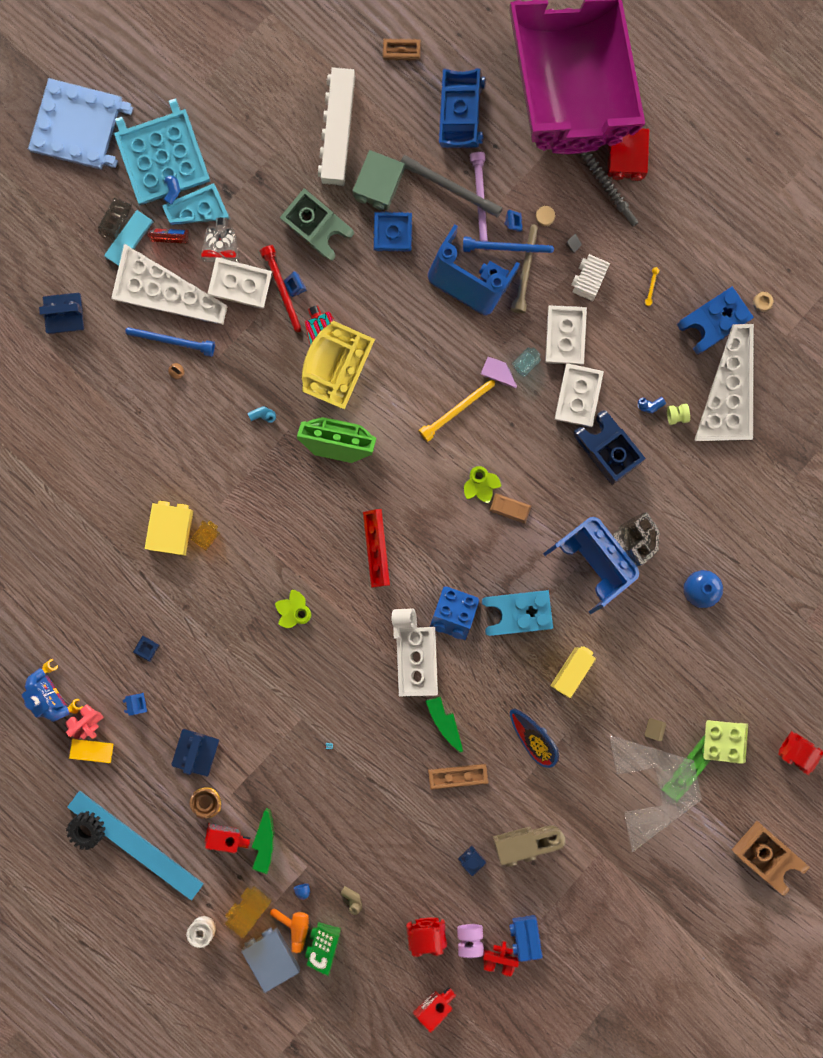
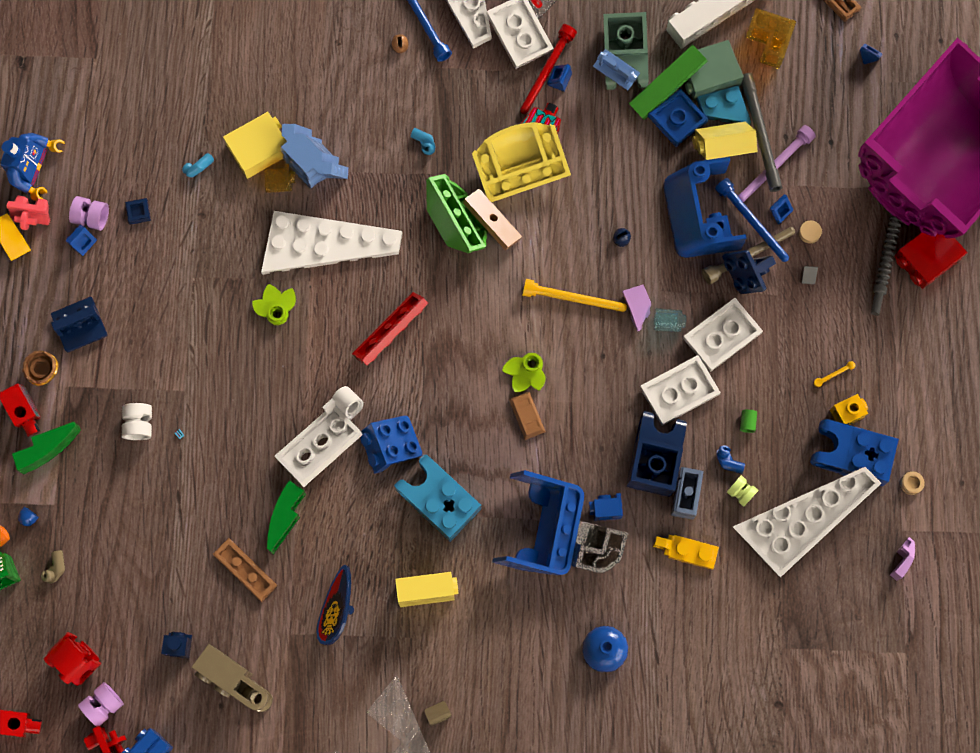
camera: 50 degrees right, 10 degrees down
blue piece [439,68,486,148] -> none
white brick [571,254,610,301] -> none
none -> lavender wheel [69,196,109,231]
none -> white wheel [122,403,152,440]
none -> dark azure arm [182,153,214,178]
none -> white wing [261,211,402,275]
none -> medium blue slope [280,124,349,189]
none -> tile [462,189,522,251]
none -> blue brick [589,493,623,521]
none -> medium blue hinge [593,49,640,91]
none -> dark blue hinge [613,228,631,247]
none -> bright green tile [629,45,708,120]
none -> yellow hinge [653,535,719,570]
none -> sand blue brick [671,467,704,520]
none -> light yellow brick [692,122,758,160]
none -> dark azure wing [697,85,751,125]
none -> dark blue bracket [722,250,776,294]
none -> bright green hinge [740,409,757,433]
none -> clear yellow brick [746,8,796,69]
none -> yellow brick [830,394,868,425]
none -> blue slope [860,44,883,64]
none -> lavender slope [890,537,915,581]

